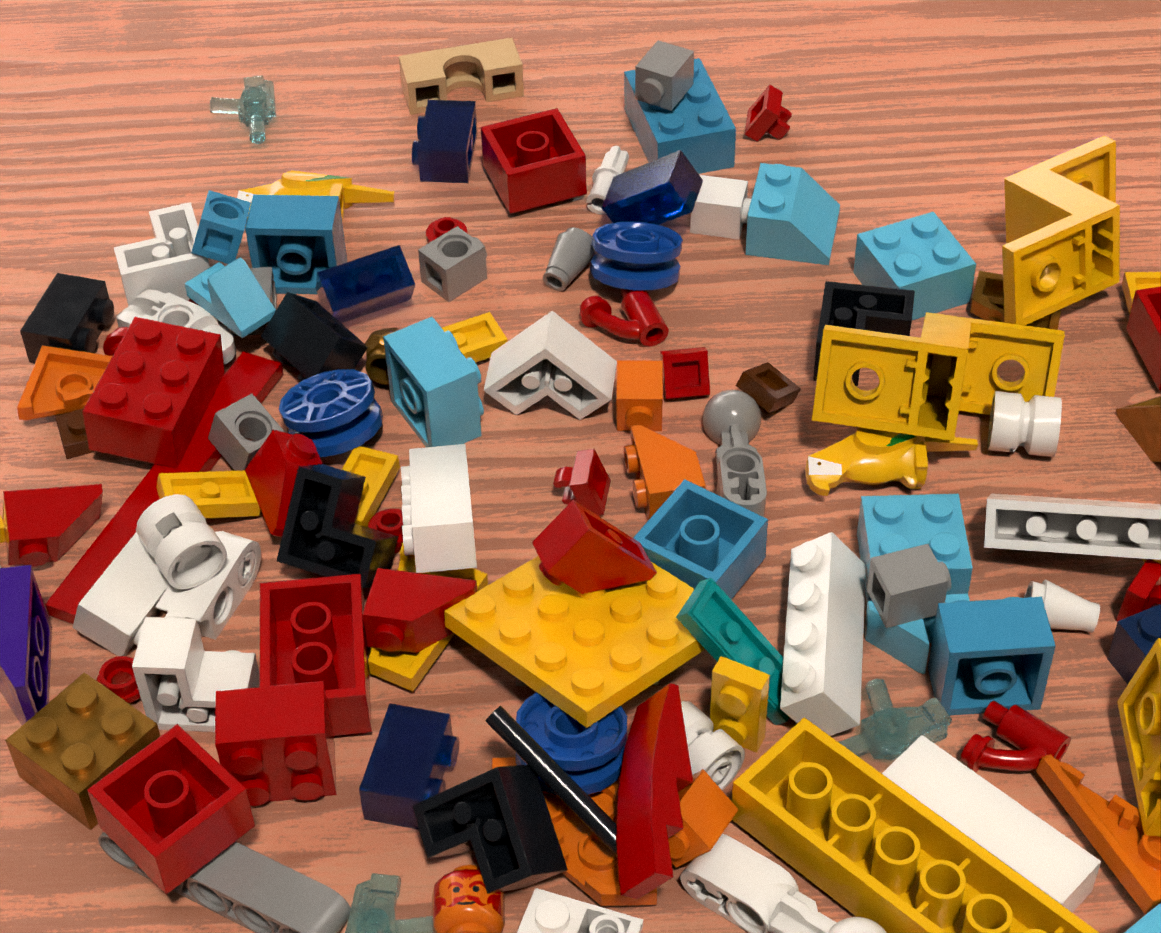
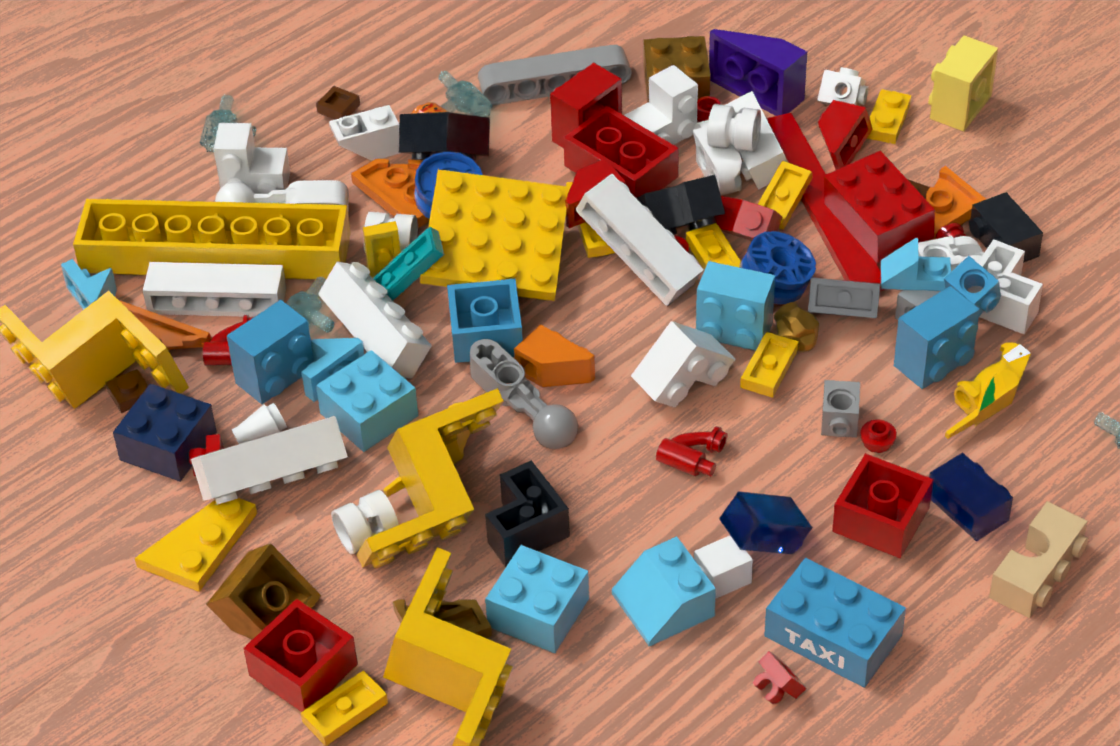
camera: 140 degrees right, 0 degrees up
red brick [87,724,255,895] -> none
light grey brick [208,394,285,471] -> none
clear blue brick [315,245,415,323] -> none
clear blue brick [359,703,459,830] -> none
black piece [485,706,617,856] -> none
red slope [532,500,657,594] -> none
light grey cone [543,227,595,291] -> none
red tile [553,449,611,516] -> none
white axle [586,146,629,215] -> none
blue wheel [590,221,683,290] -> none
orange brick [616,360,663,431] -> none
red slope [616,683,693,899] -> none
light grey brick [635,40,694,111] -> none
red tile [660,347,710,399] -> none
orange brick [668,769,739,868] -> none
reddish brown plate [736,362,801,413] -> none
light grey brick [867,544,951,628] -> none

